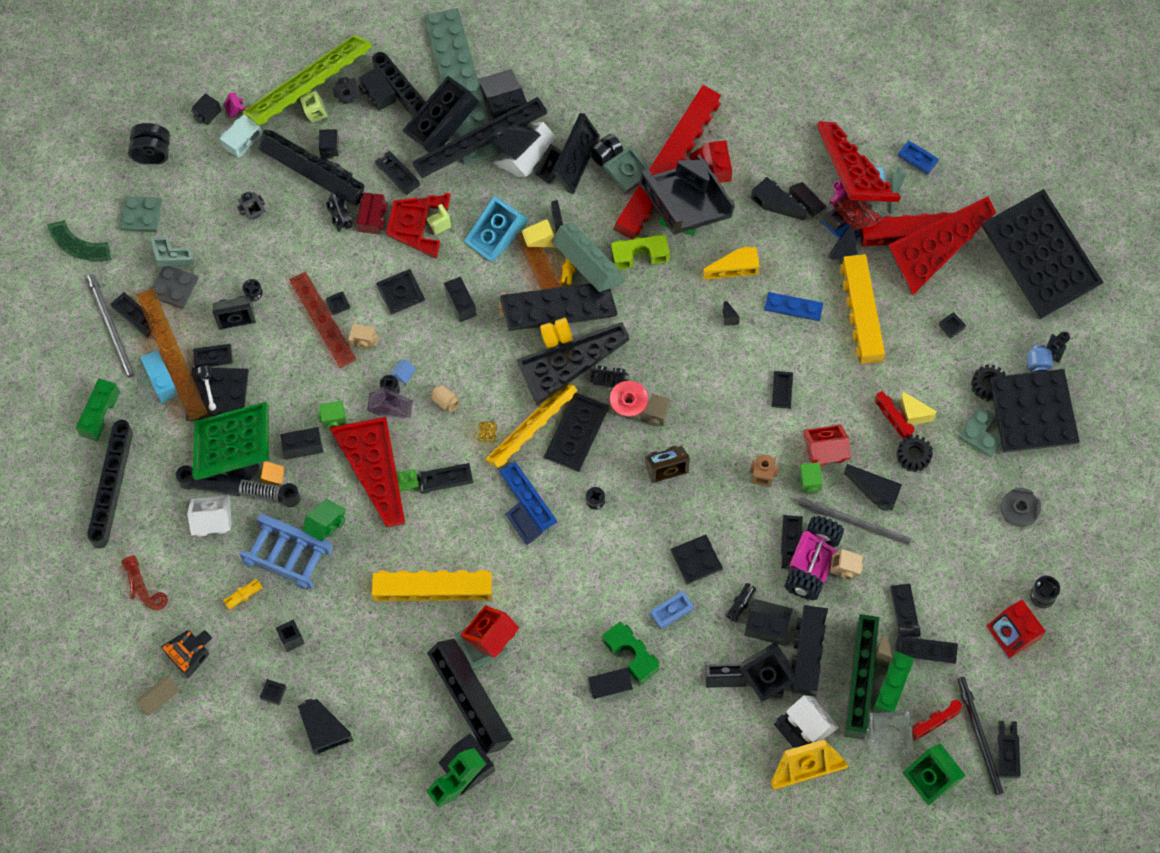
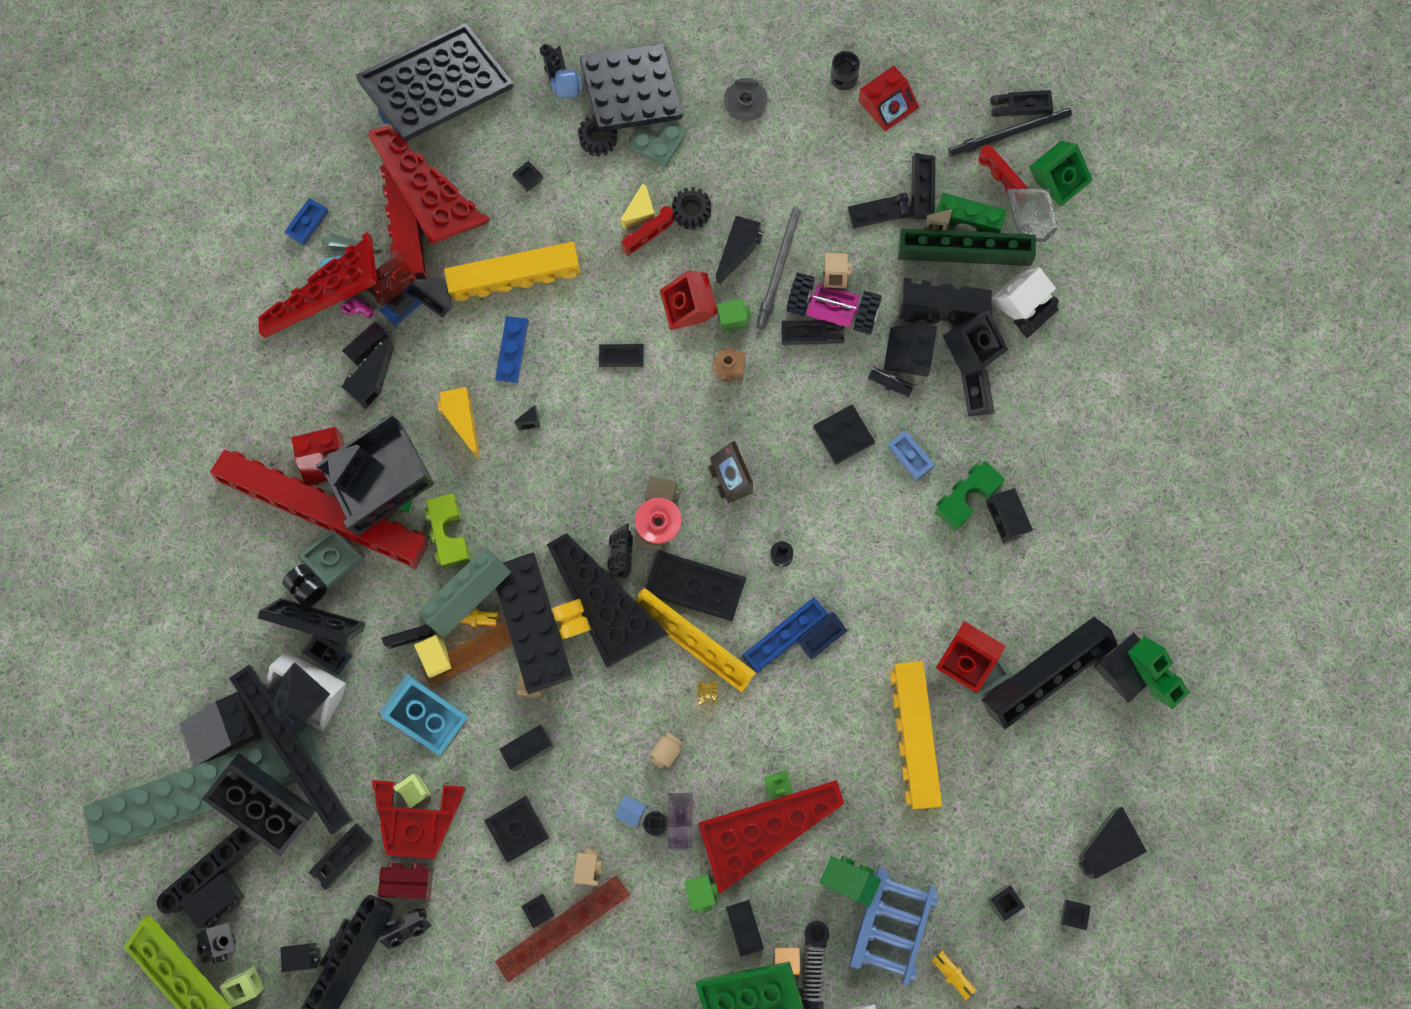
camera: 90 degrees left, 10 degrees up
black plate [417,463,473,494] -> none
yellow wing [771,740,848,790] -> none

